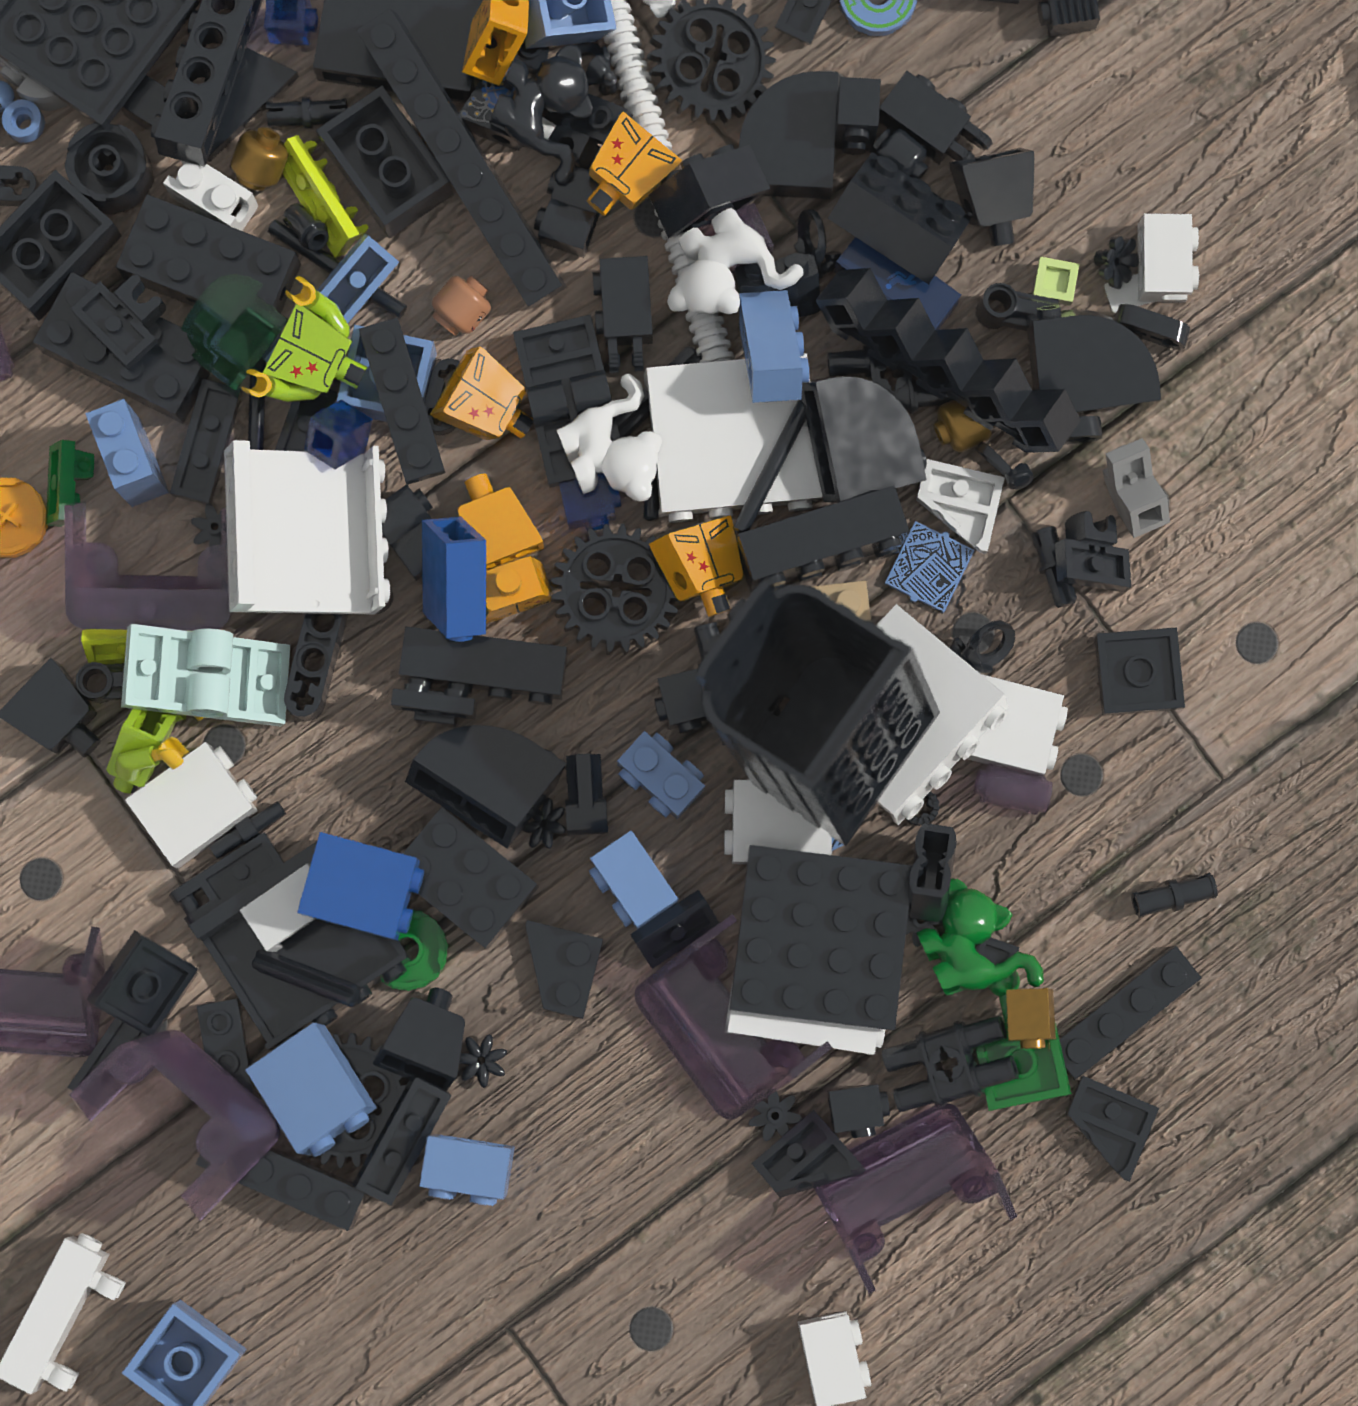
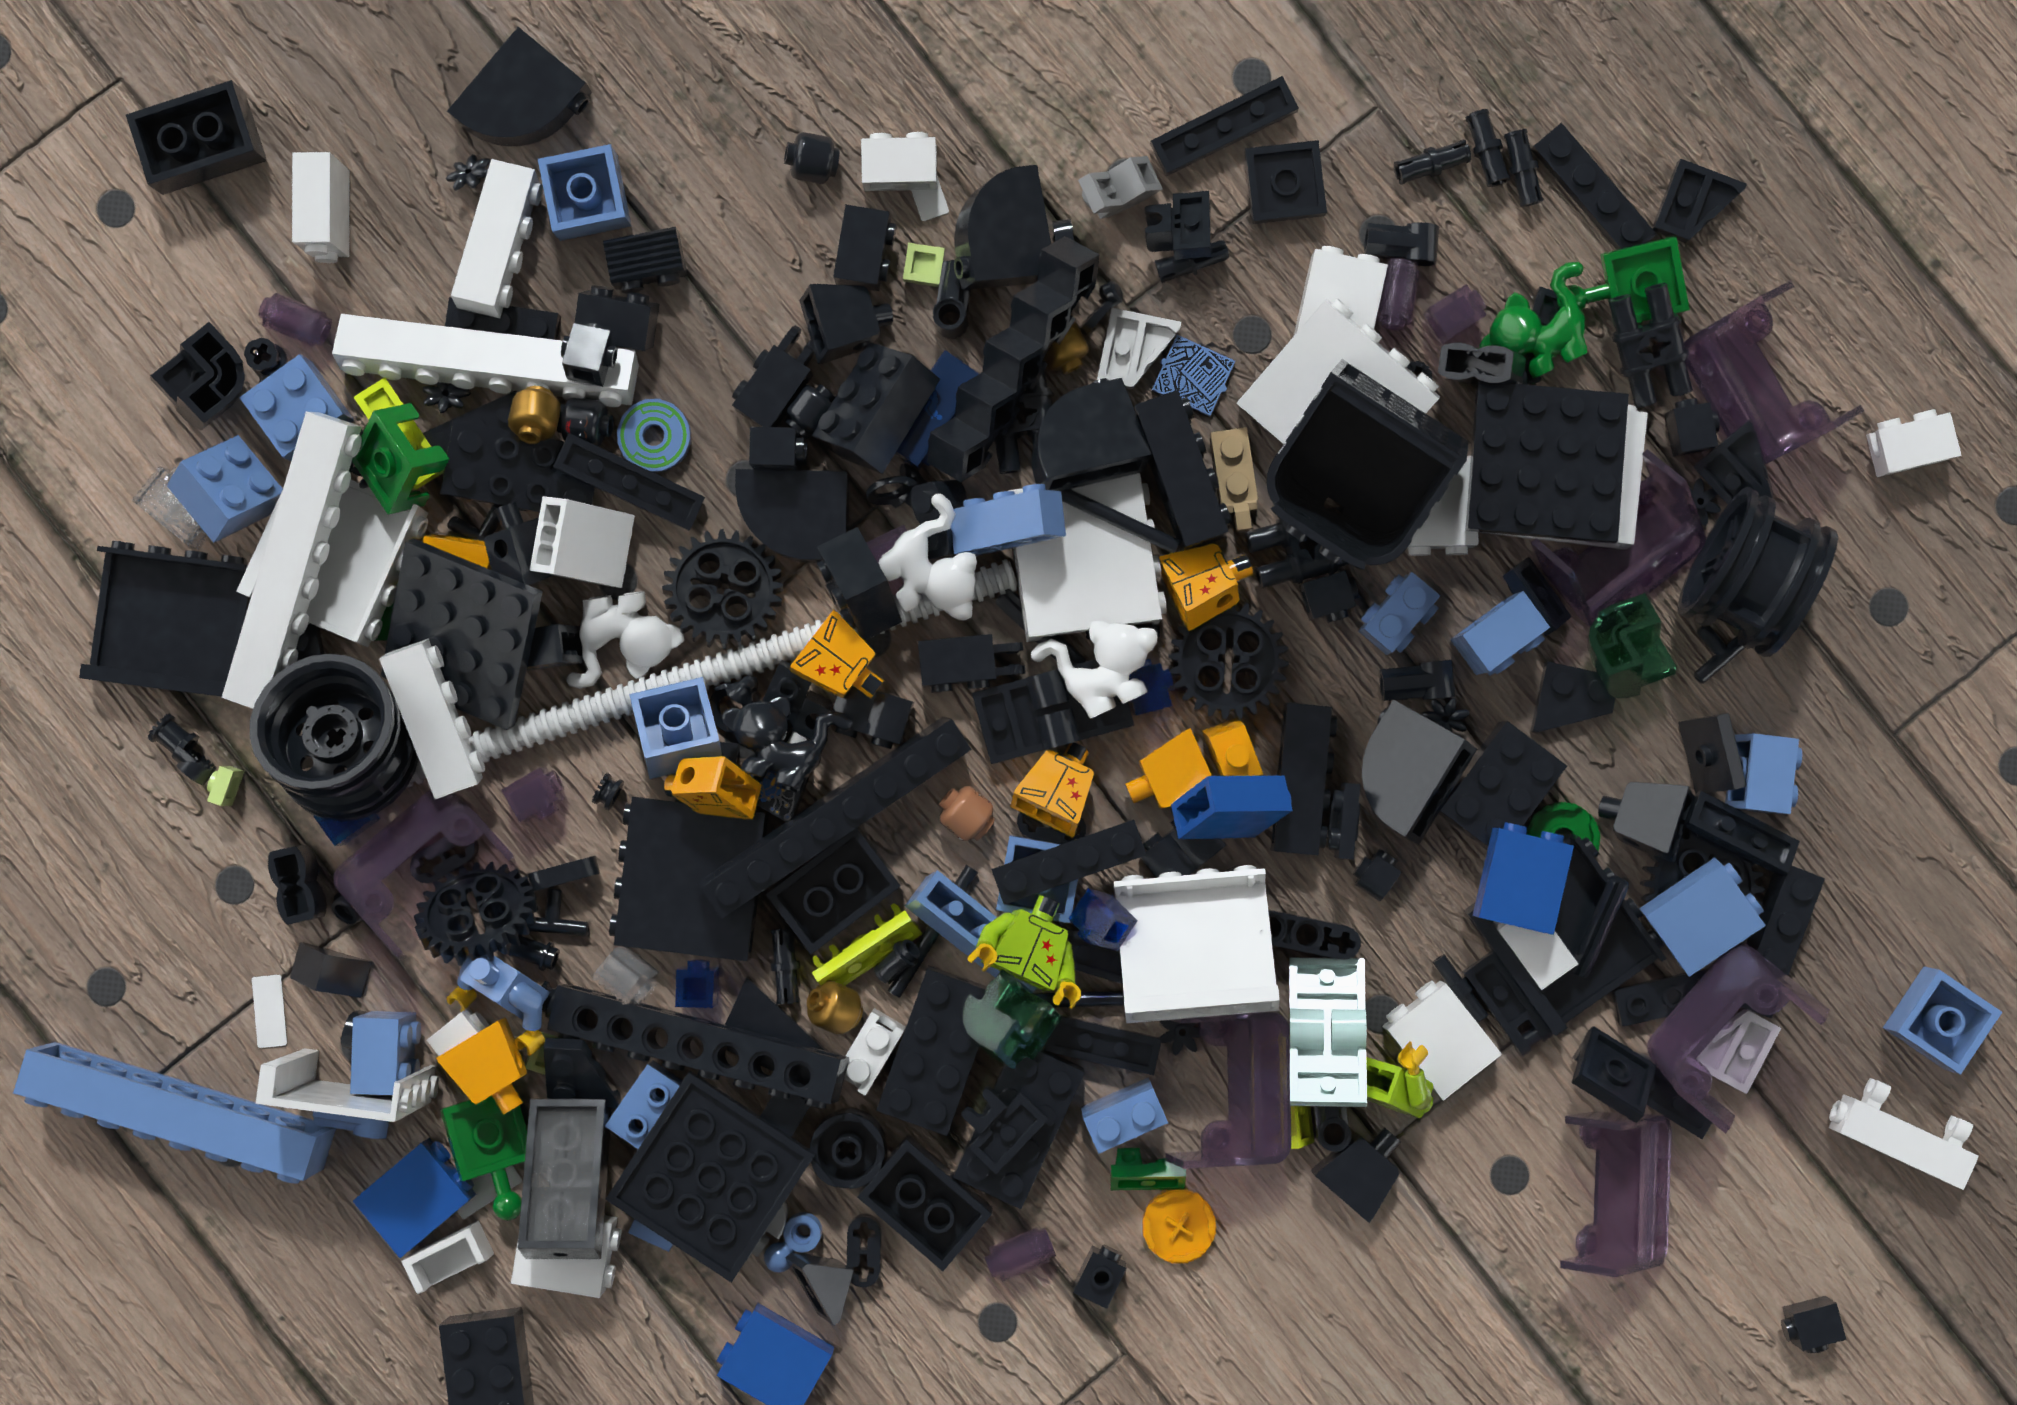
camera: 80 degrees left, 5 degrees up
black plant [459,1034,507,1088] -> none
black piece [950,620,1016,673] -> none
pearl gold brick [1006,988,1056,1049] -> none
black plant [1094,236,1139,289] -> none
black beam [1115,304,1191,350] -> none
none -> black head [784,132,840,184]
none -> black brick [833,204,897,291]
none -> black plate [1150,76,1299,177]
none -> black plate [1353,848,1402,902]
none -> black piece [1364,222,1439,266]
none -> black pin [1394,139,1471,185]
none -> clear purple brick [1423,284,1486,345]
none -> black pin [1503,129,1544,207]
none -> clear green brick [1587,593,1677,698]
none -> black wheel [1678,487,1838,657]
none -> black plate [1678,713,1746,793]
none -> white wing [1679,1009,1781,1094]
none -> black piece [1694,625,1745,684]

